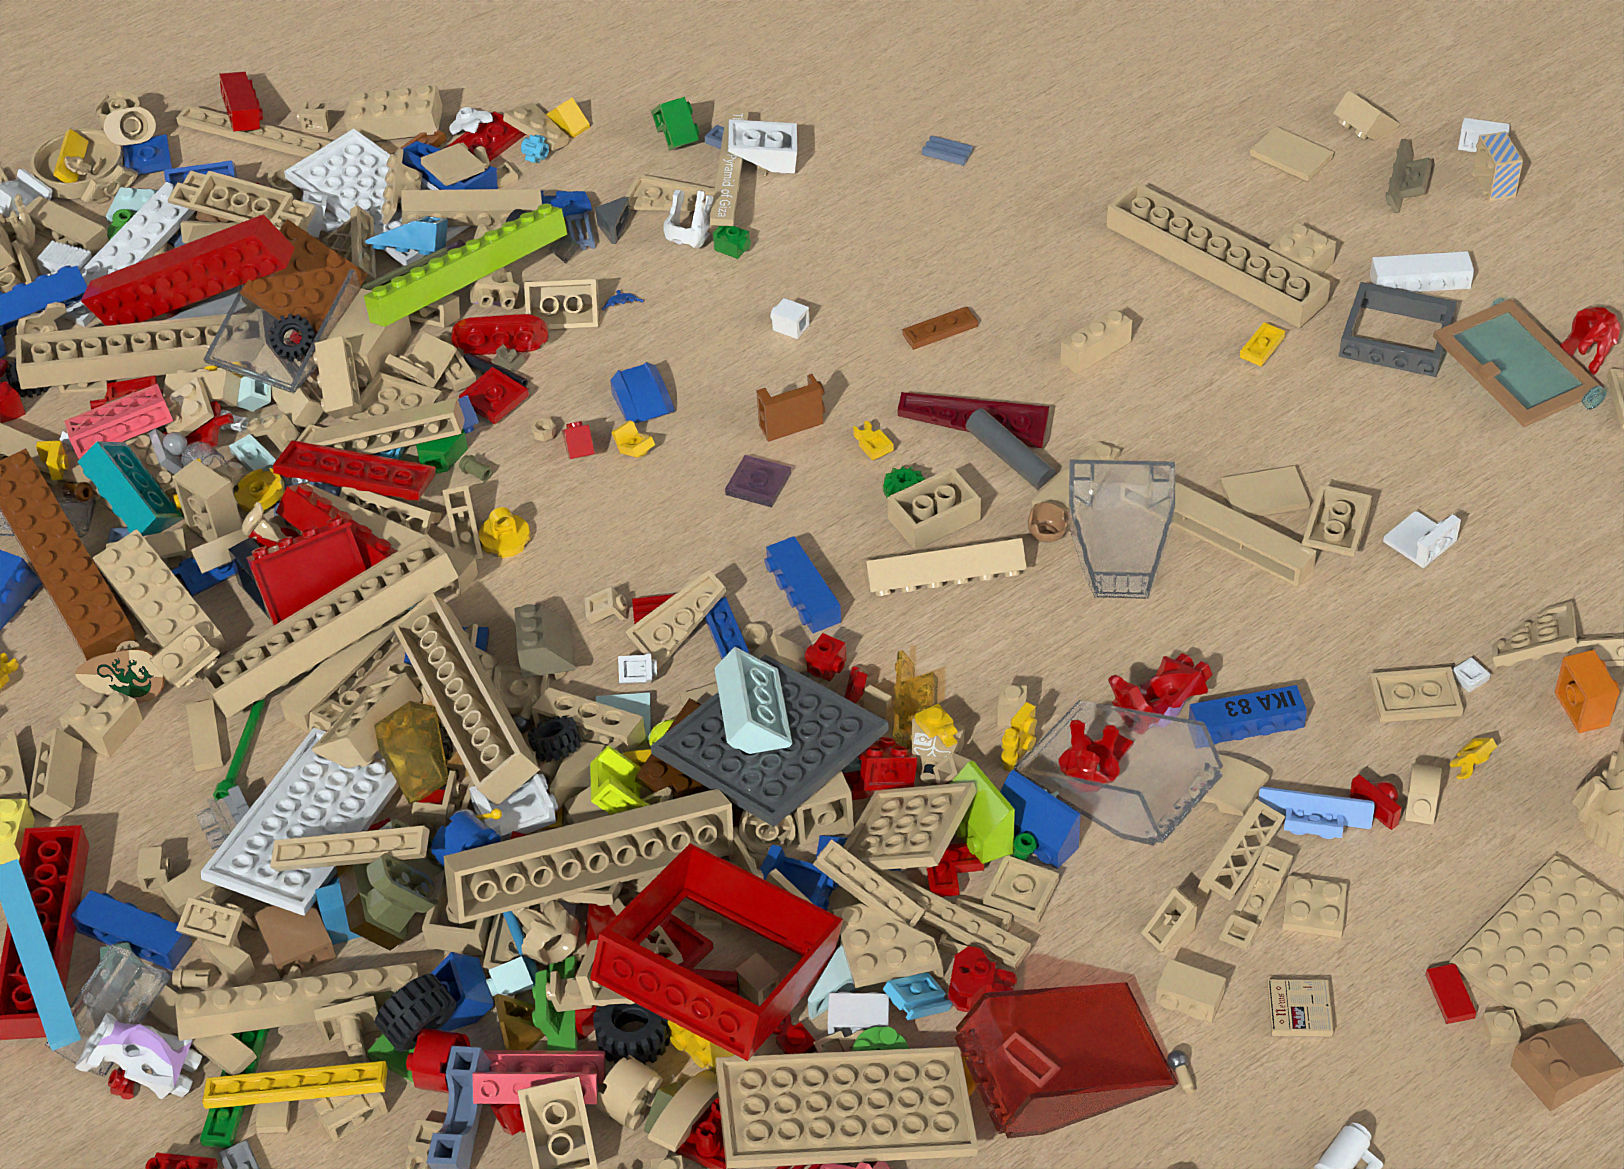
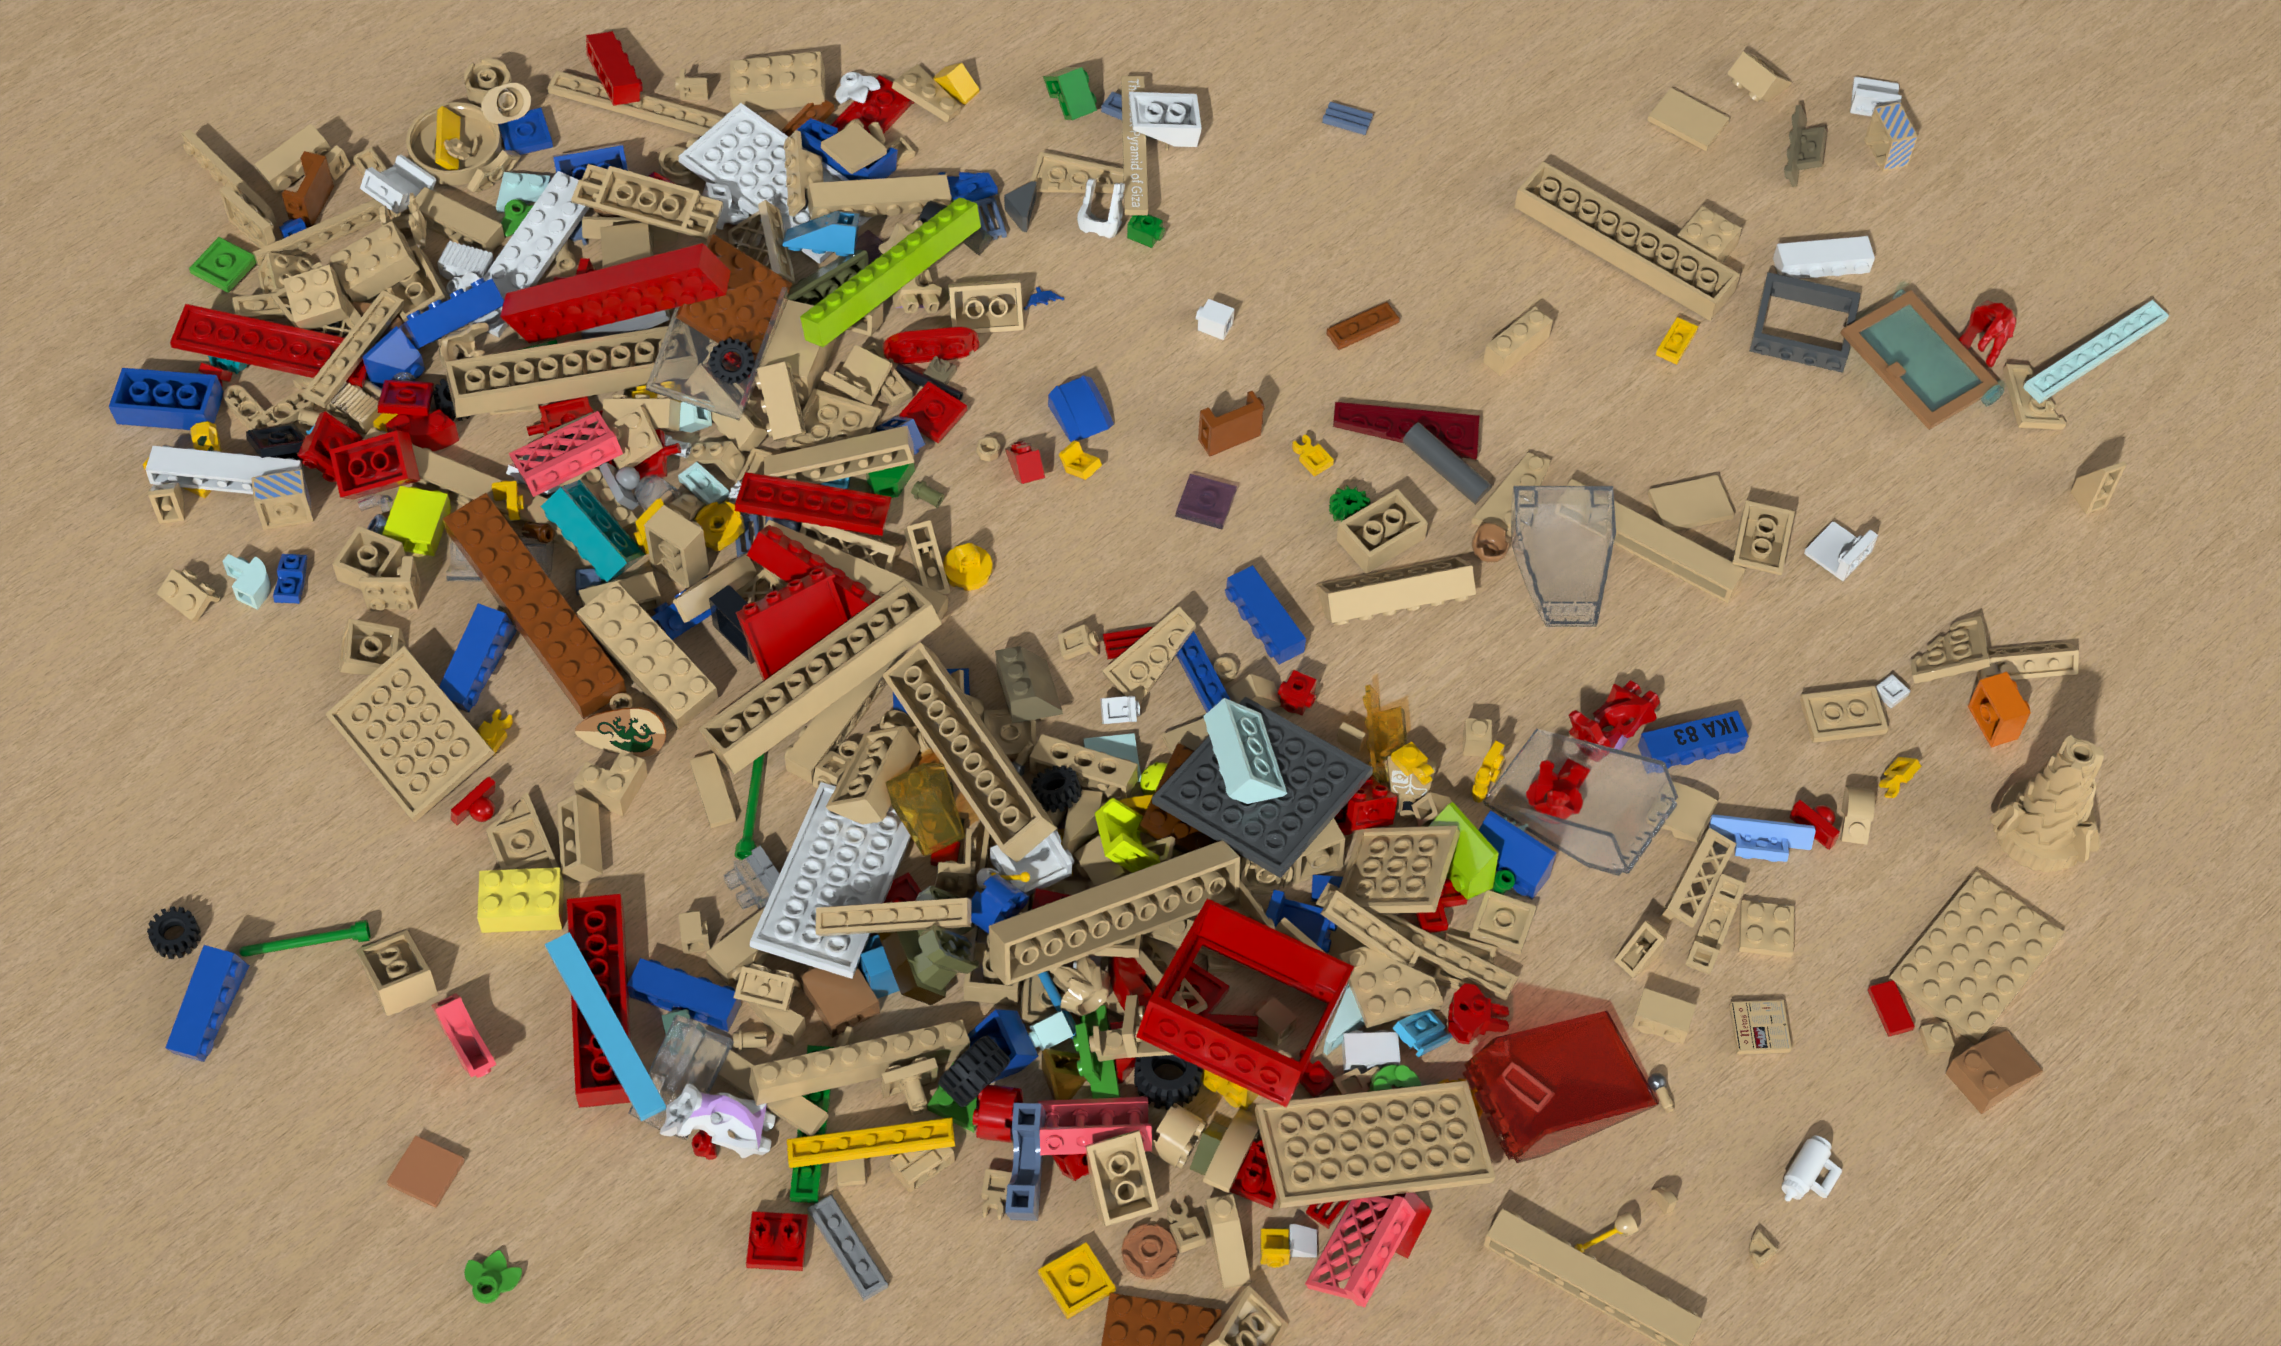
camera: 10 degrees left, 10 degrees up
tan bracket [149,625,220,688] -> none
tan hair [242,502,300,549] -> none
medium azure gear [521,134,549,163] -> none
red tile [844,666,868,704] -> none

